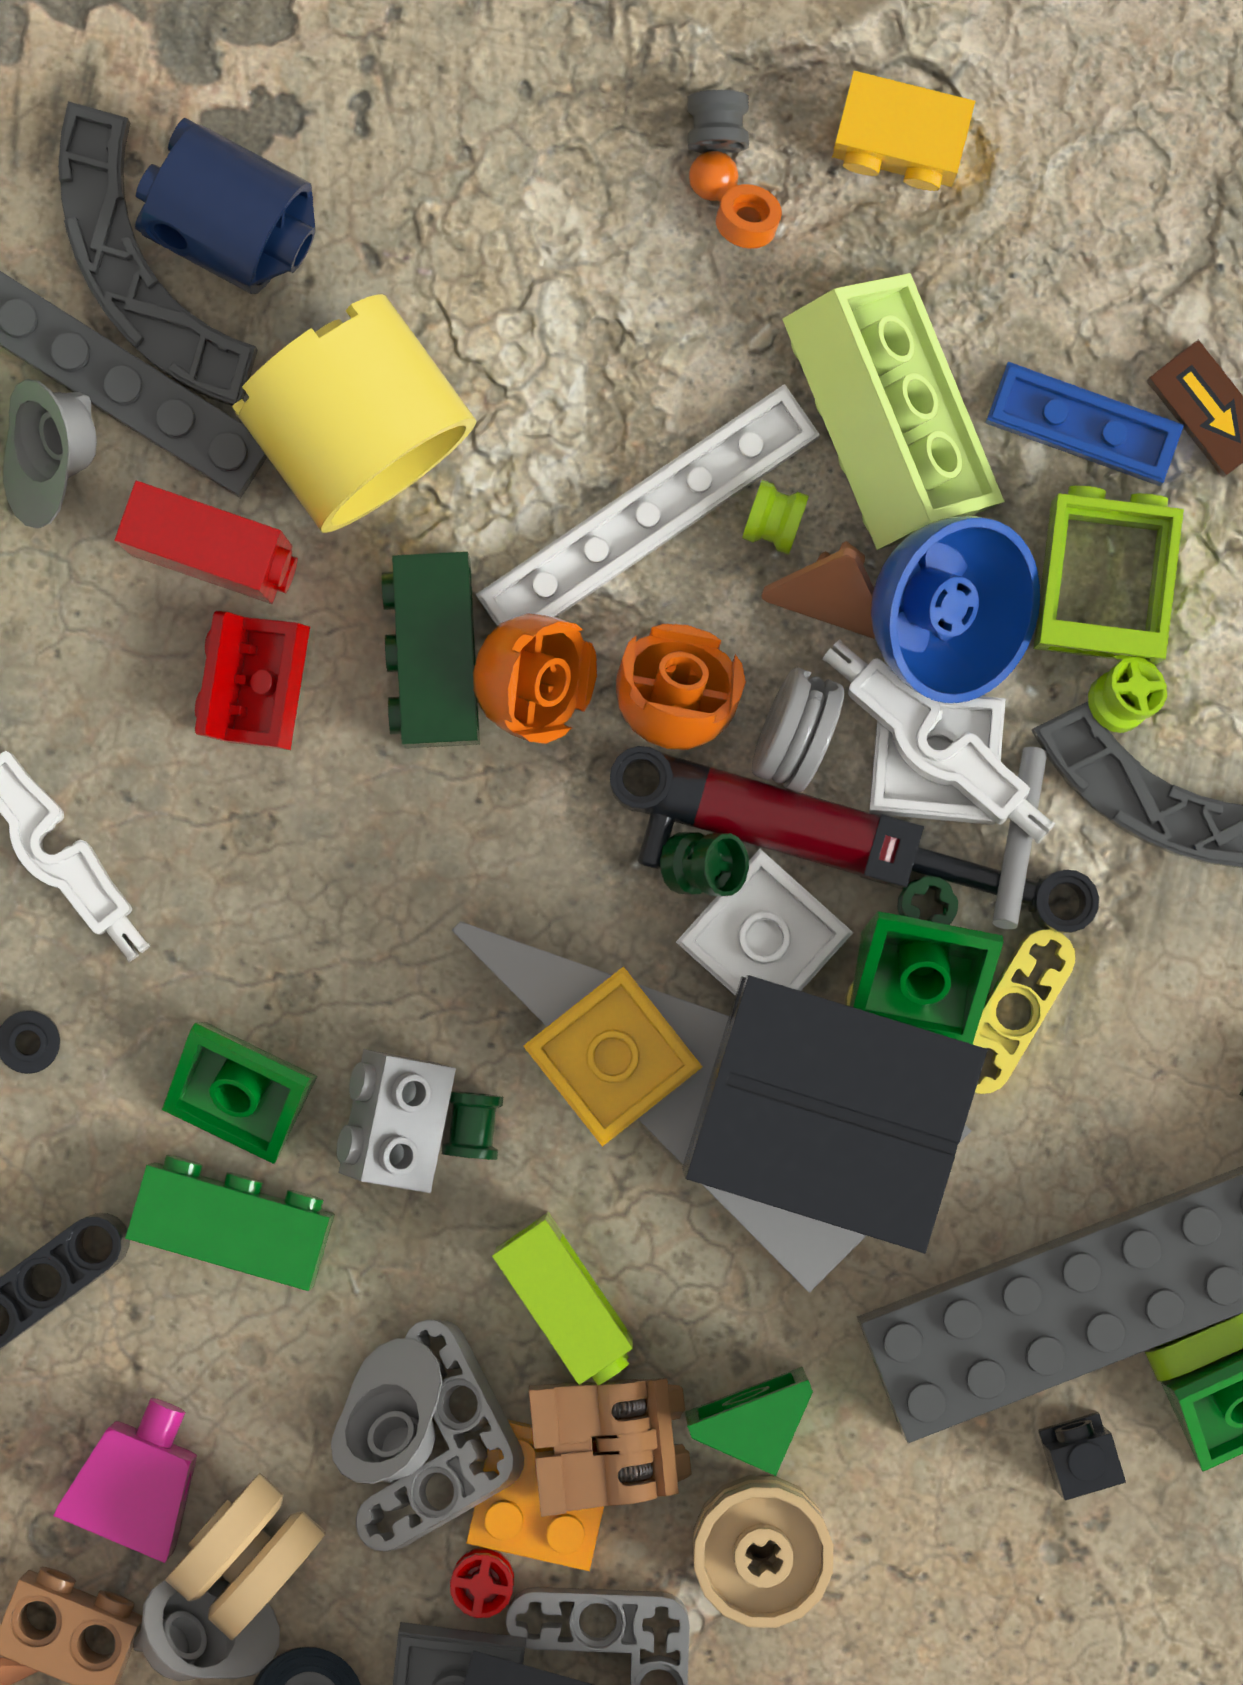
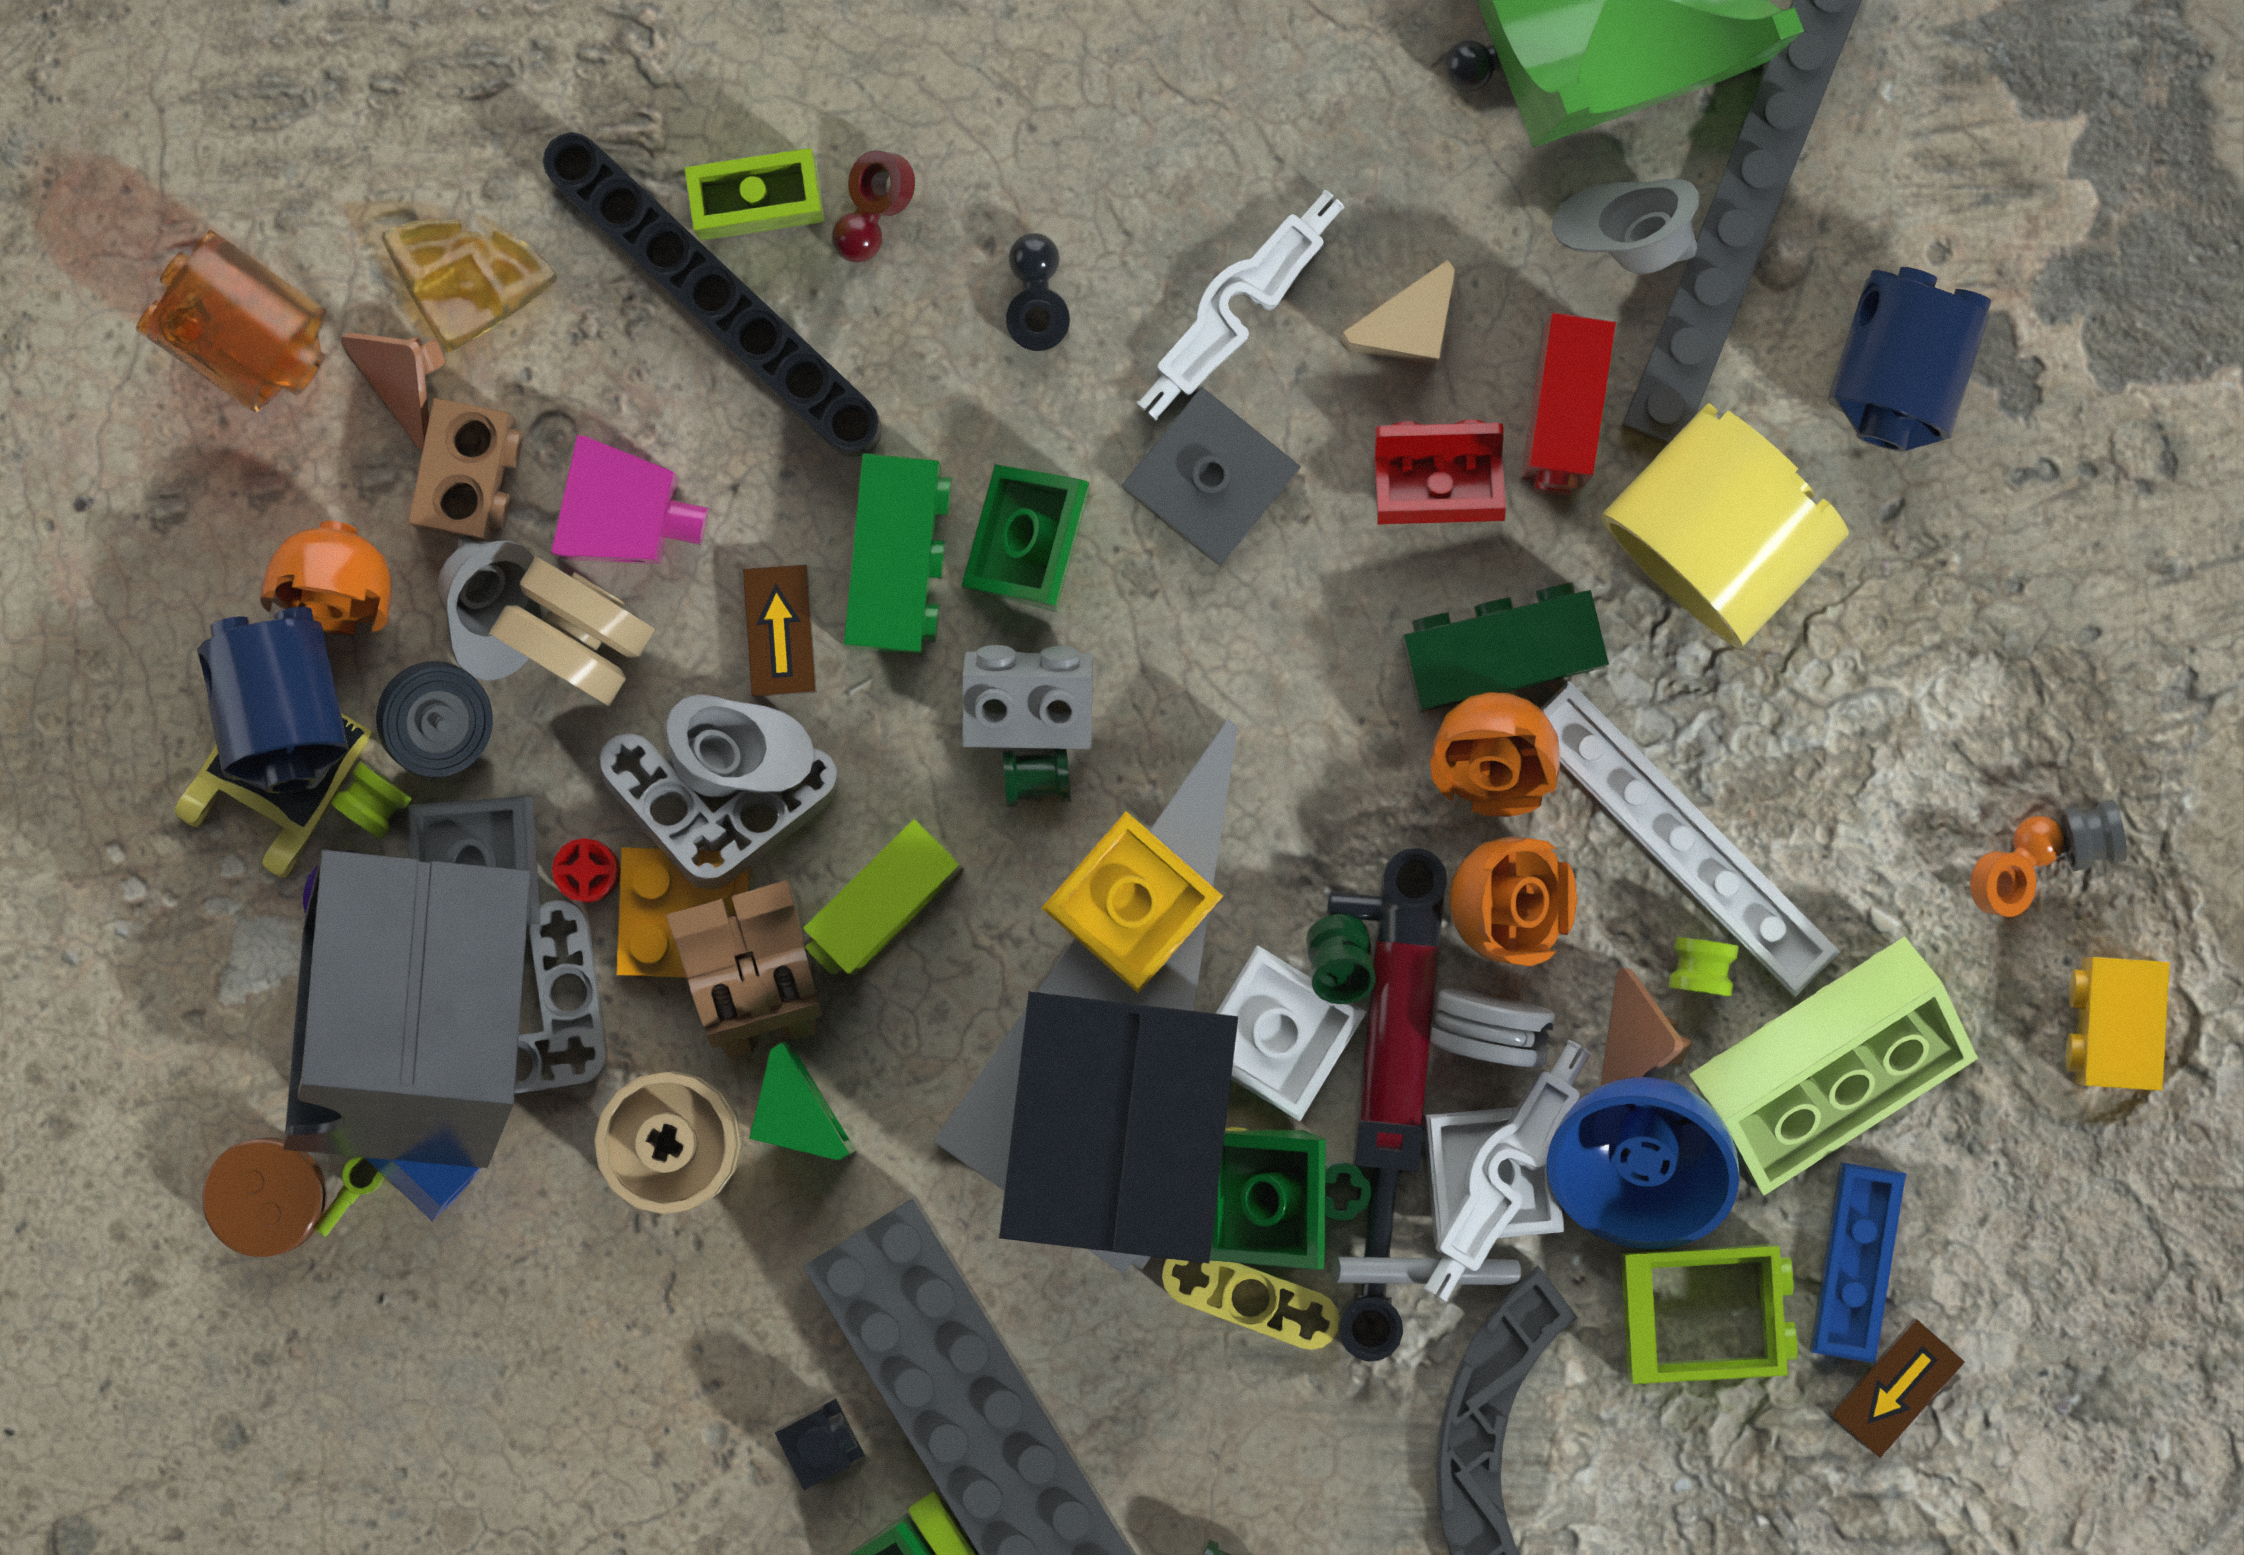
camera: 85 degrees right, 0 degrees up
dark grey tile [58,101,258,406] -> none
lime wheel [1088,657,1167,733] -> none
none -> reddish brown tile [743,564,817,697]
none -> dark grey plate [1122,387,1301,567]
none -> tan slope [1341,260,1455,366]

